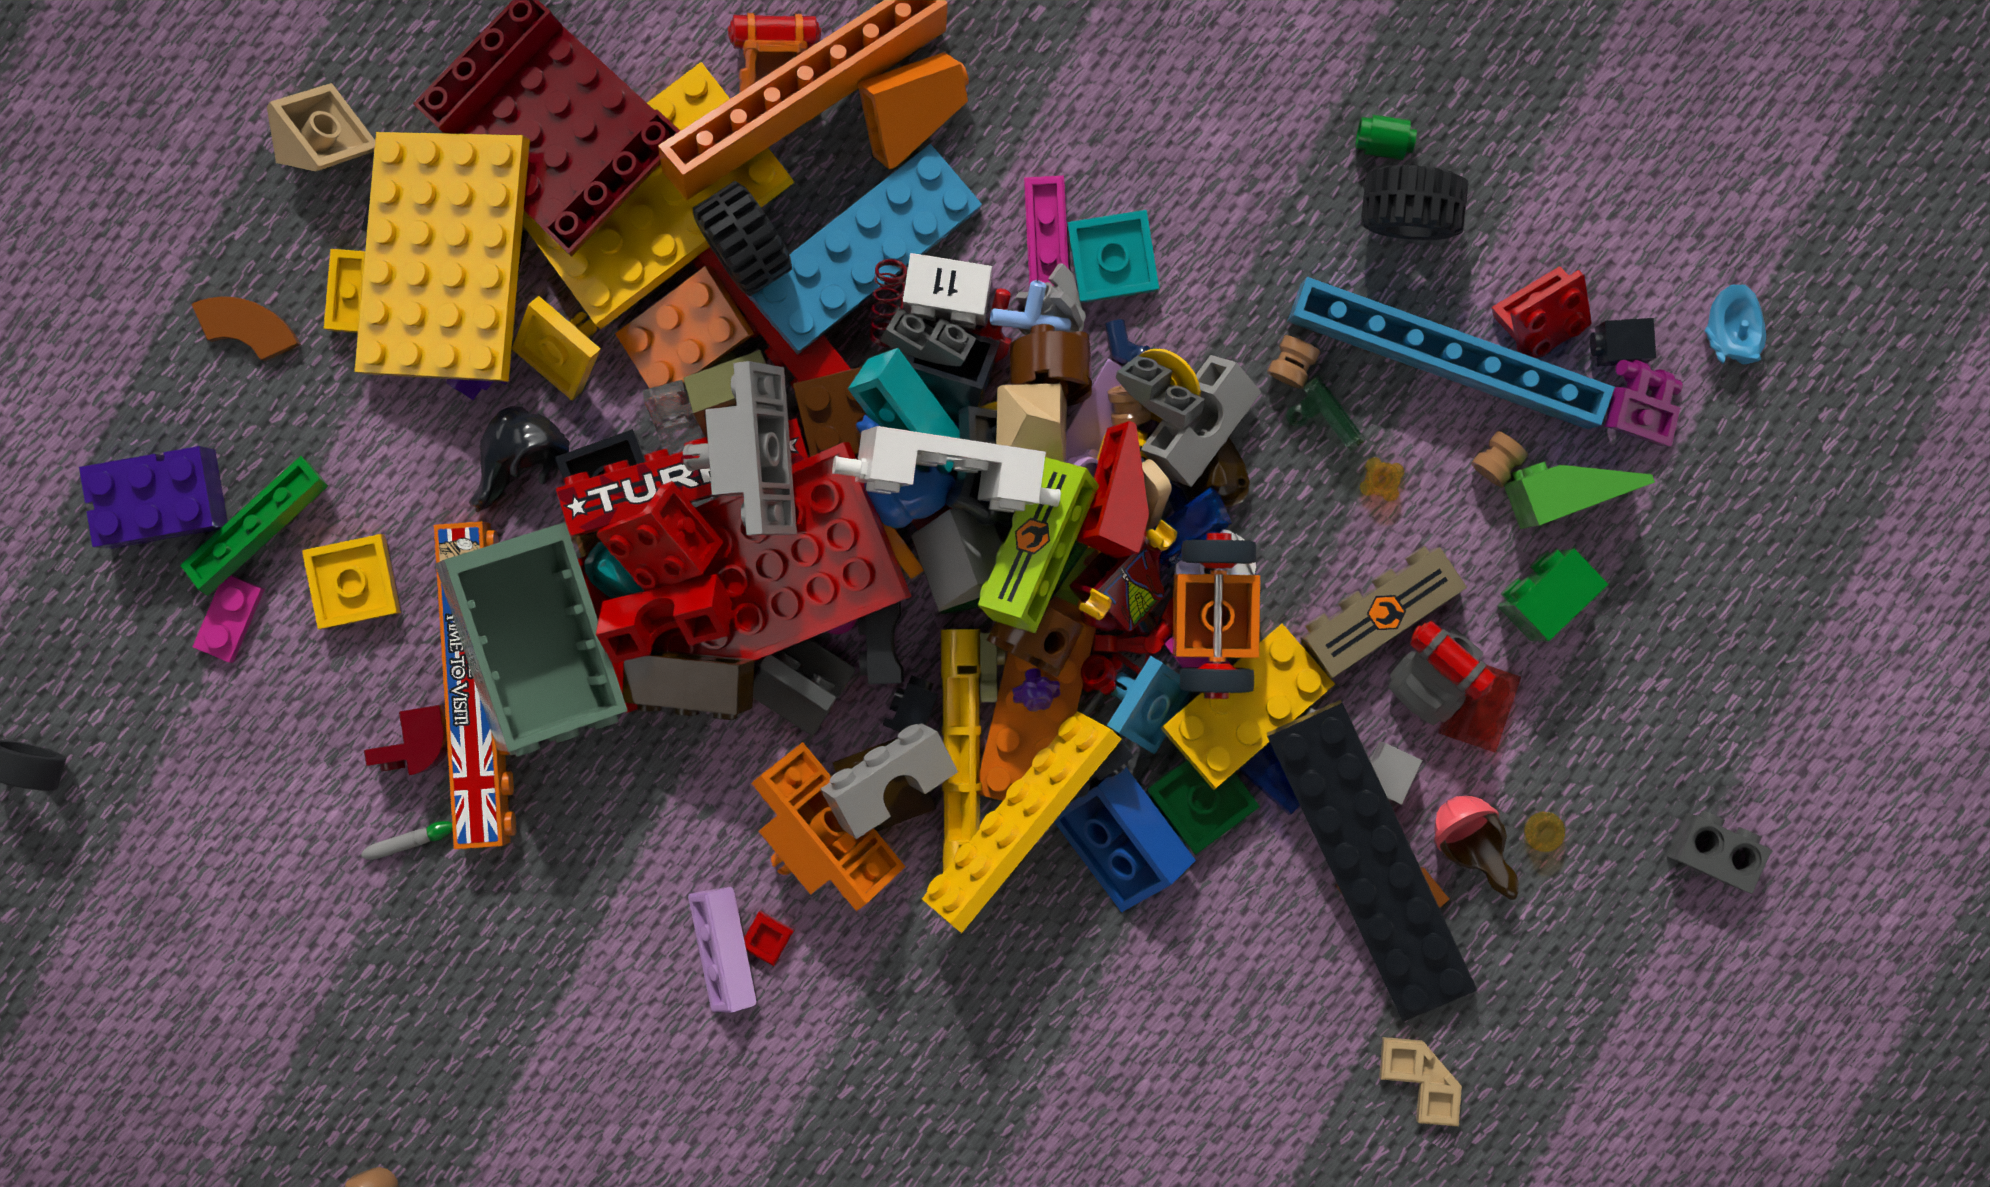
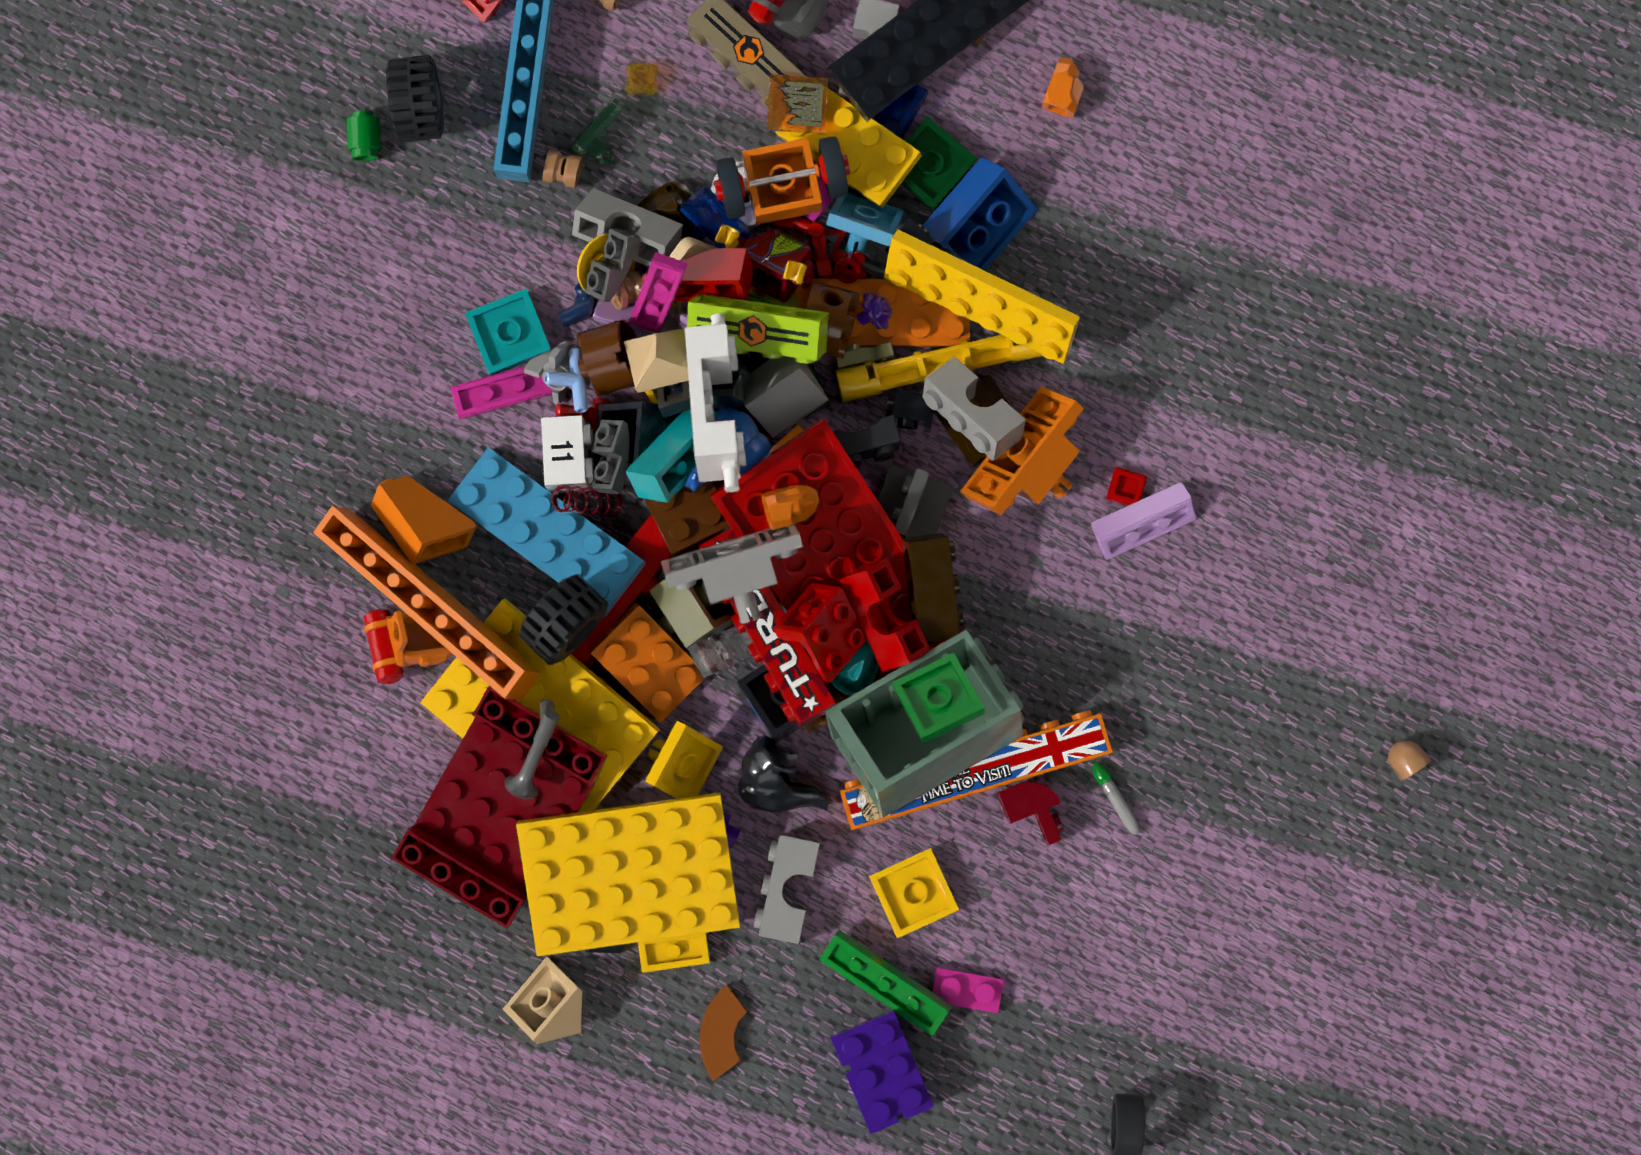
camera: 105 degrees left, 5 degrees down
none -> dark grey piece [504,699,559,799]
none -> dark pink tile [628,252,688,333]
none -> light grey arch [754,835,820,944]
none -> orange rock [762,485,819,530]
none -> piece [765,74,830,134]
none -> green plate [892,652,985,744]
none -> orange rock [1042,57,1084,118]

